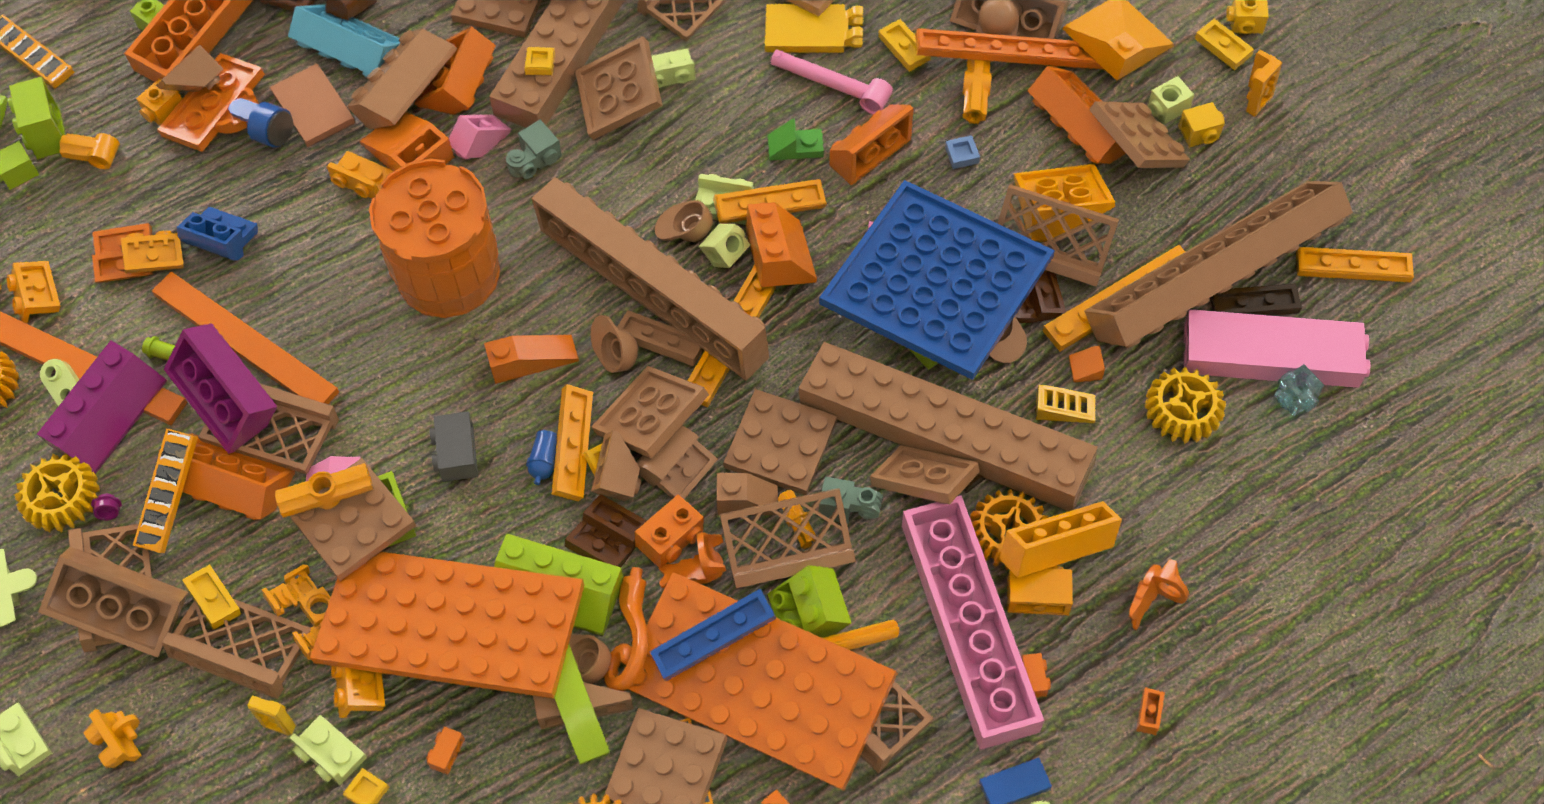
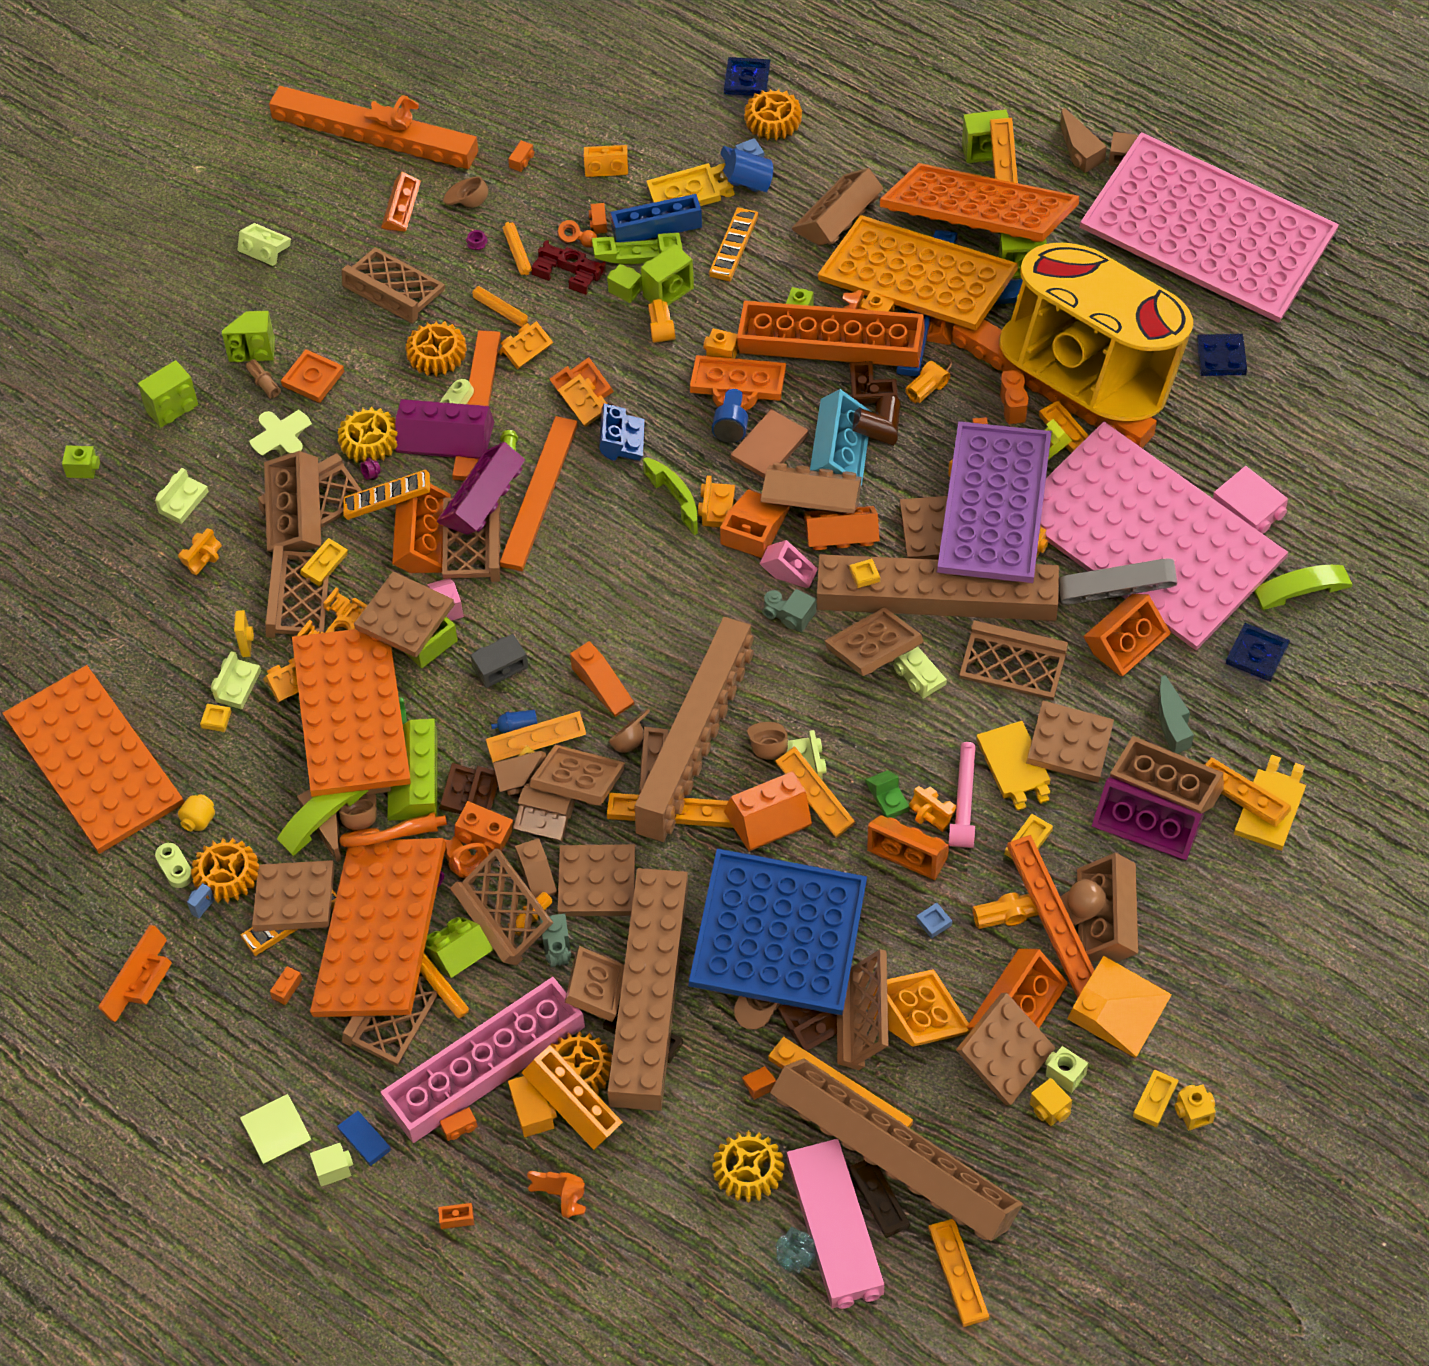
camera: 70 degrees right, 5 degrees down
medium nougat slope [156,45,223,92] -> none
light orange piece [275,463,374,518] -> none
orange piece [369,158,500,318] -> none
orange piece [426,726,465,775] -> none
blue plate [650,589,777,681] -> none
yellowish green brick [699,223,750,268] -> none
yellow slope [1036,385,1095,423] -> none
light orange bracket [1246,50,1282,117] -> none
none -> lime slope [643,457,698,535]
none -> light orange hips [909,786,956,832]

